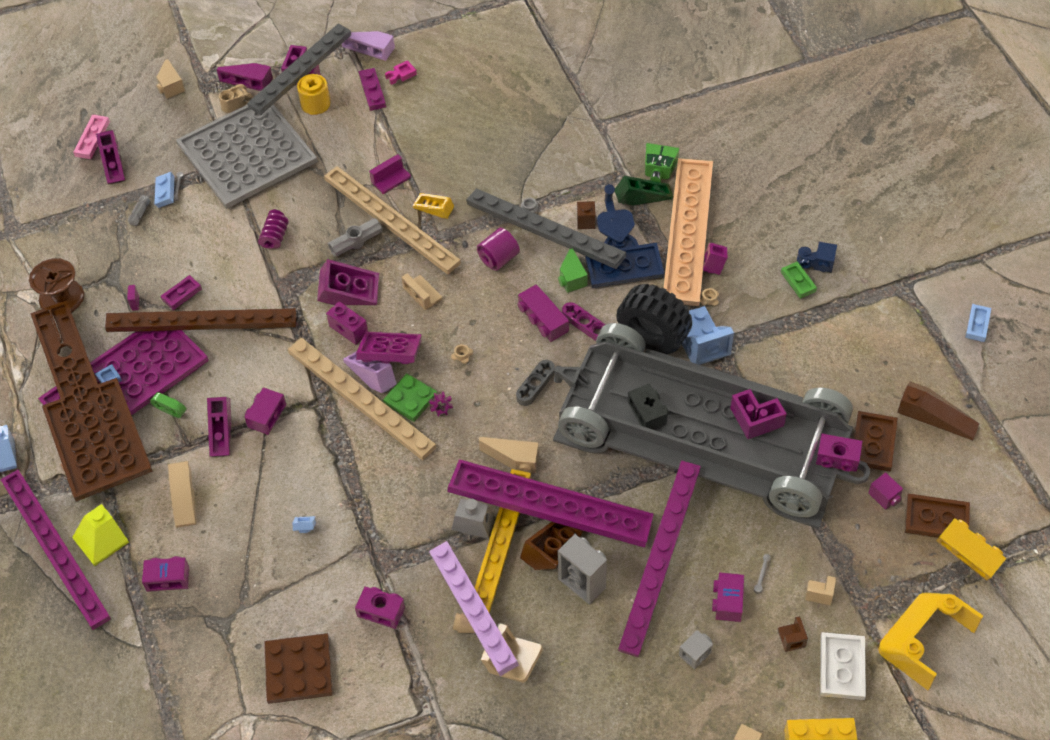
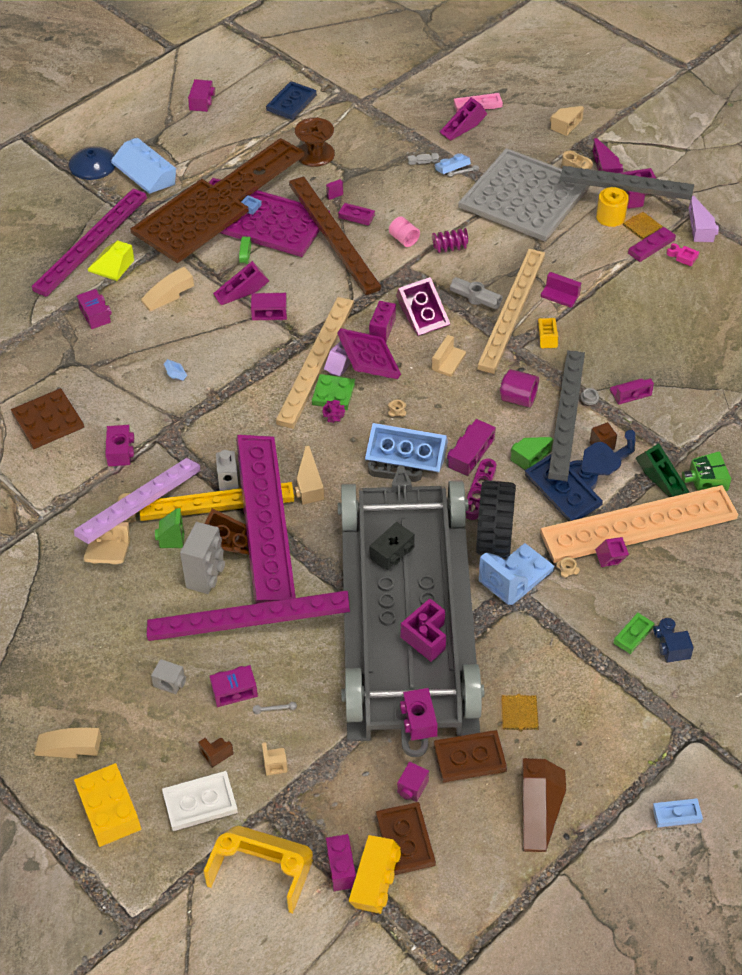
camera: 65 degrees right, 5 degrees down
none -> bright green slope [155,508,185,548]
none -> magenta brick [326,834,356,892]
none -> light blue slope [365,423,448,473]
none -> bright pink wheel [389,216,420,247]
none -> clear yellow piece [501,694,539,732]
none -> magenta panel [610,378,654,405]
none -> clear yellow piece [623,212,663,240]

